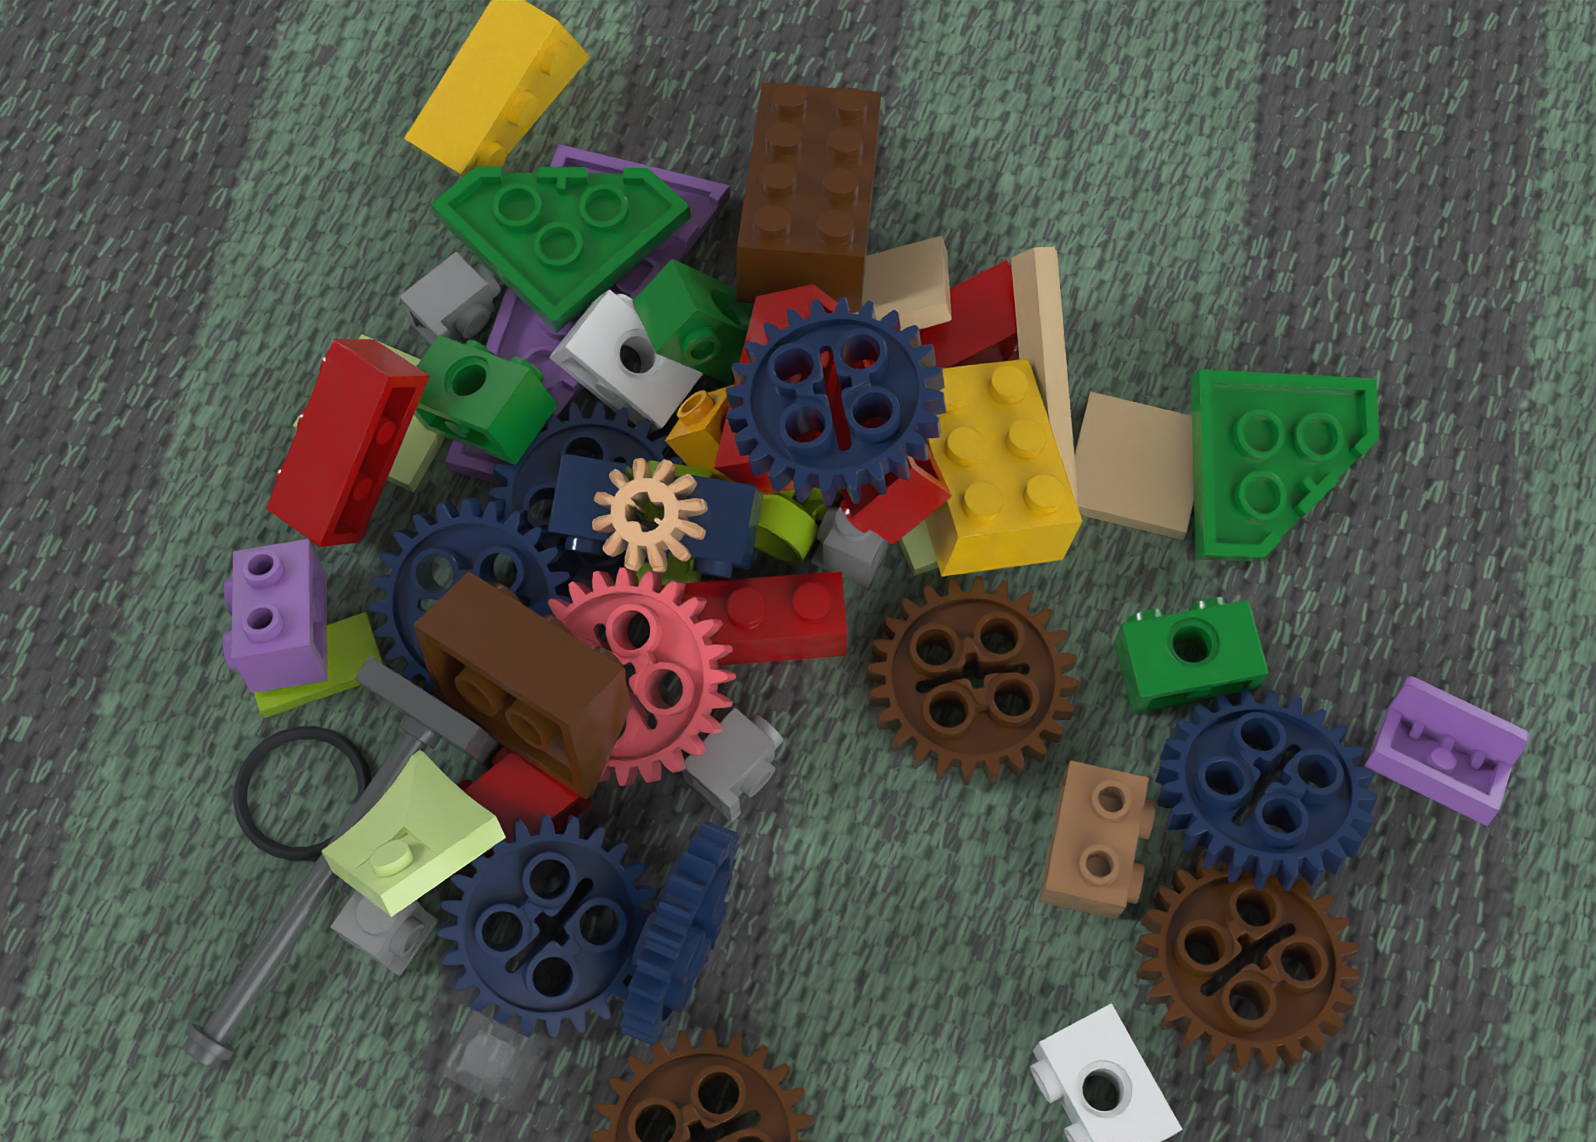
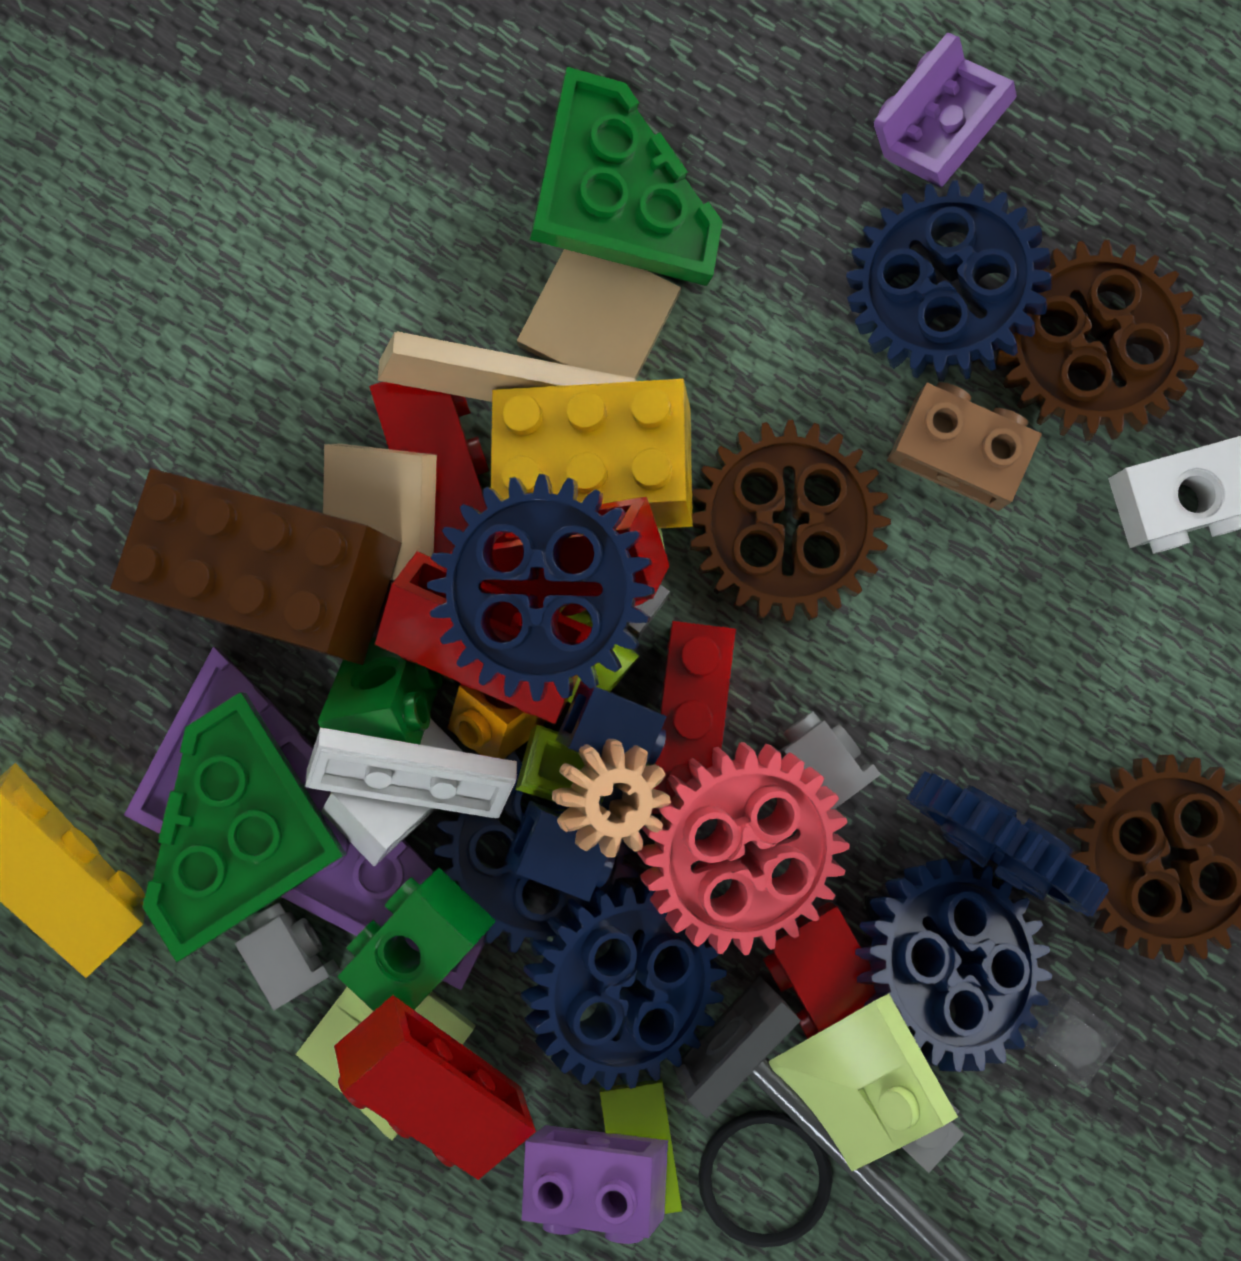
camera: 80 degrees left, 15 degrees up
reddish brown slope [413,571,631,800] -> none
green brick [1114,597,1269,715] -> none
none -> white tile [305,727,517,818]

